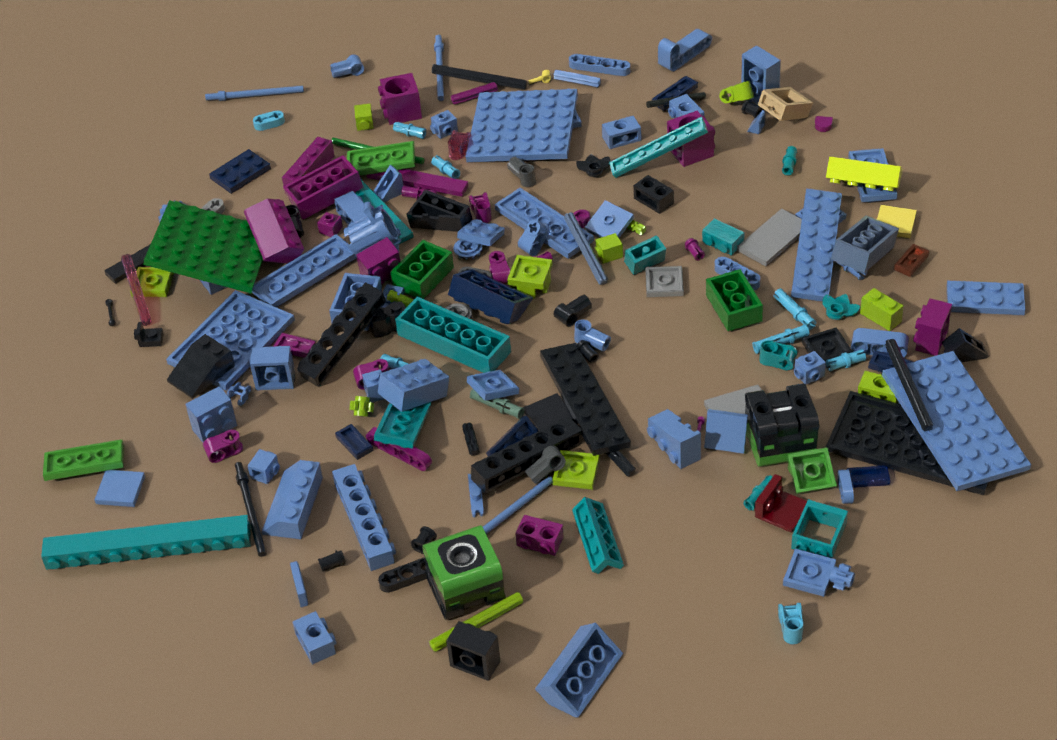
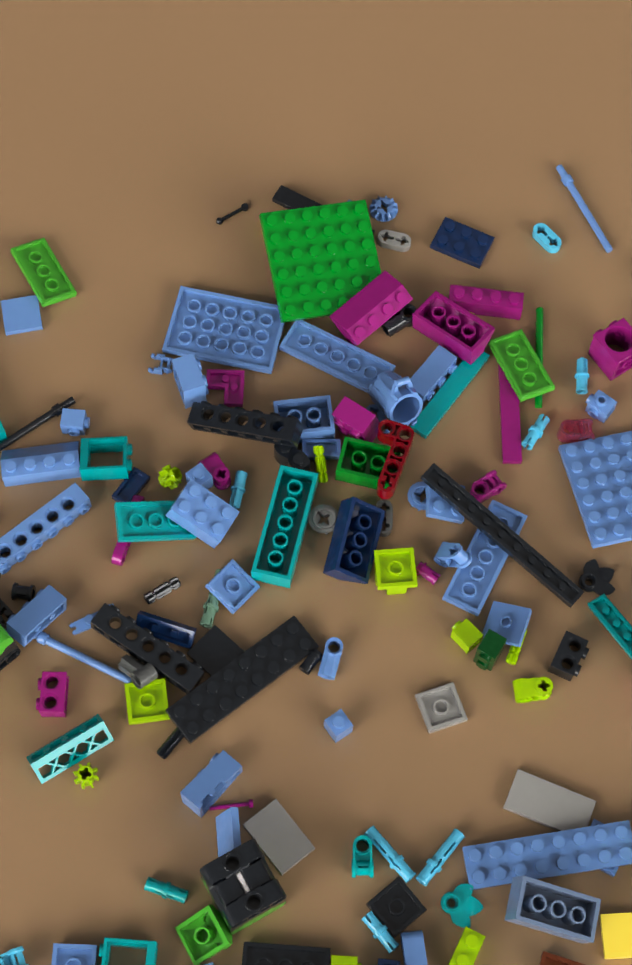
camera: 65 degrees right, 20 degrees up
clear pink axle [121,254,152,326] -> none
black bracket [134,322,164,347] -> none
black slope [167,334,235,399] -> none
medium blue brick [185,386,237,443] -> none
magenta piece [203,430,243,463] -> none
magenta plate [317,212,343,237] -> none
lime brick [354,103,374,131] -> none
medium blue slope [373,165,403,202] -> none
magenta axle [401,186,437,200] -> none
black wedge [406,189,473,232] -> none
magenta piece [489,251,510,284] -> none
dark grey piece [507,156,536,187] -> none
black piece [553,294,592,327] -> none
sand blue axle [564,212,608,285] -> none
magenta tile [573,209,591,228] -> none
teal brick [624,235,666,275] -> none
magenta pin [685,238,705,261] -> none
teal brick [702,218,745,256] -> none
green brick [706,269,763,331] -> none
medium blue beam [714,257,760,290] -> none
dark red bracket [755,474,807,533] -> none
medium blue brick [794,351,826,385] -> none
none -> medium blue brick [6,585,67,647]
none -> lime gear [73,762,99,790]
none -> teal window [79,436,133,481]
none -> medium blue brick [324,709,353,743]
none -> dark red beam [377,419,414,500]
none -> black plate [420,463,584,608]
none -> dark green brick [473,629,507,671]
none -> lime piece [512,677,553,703]

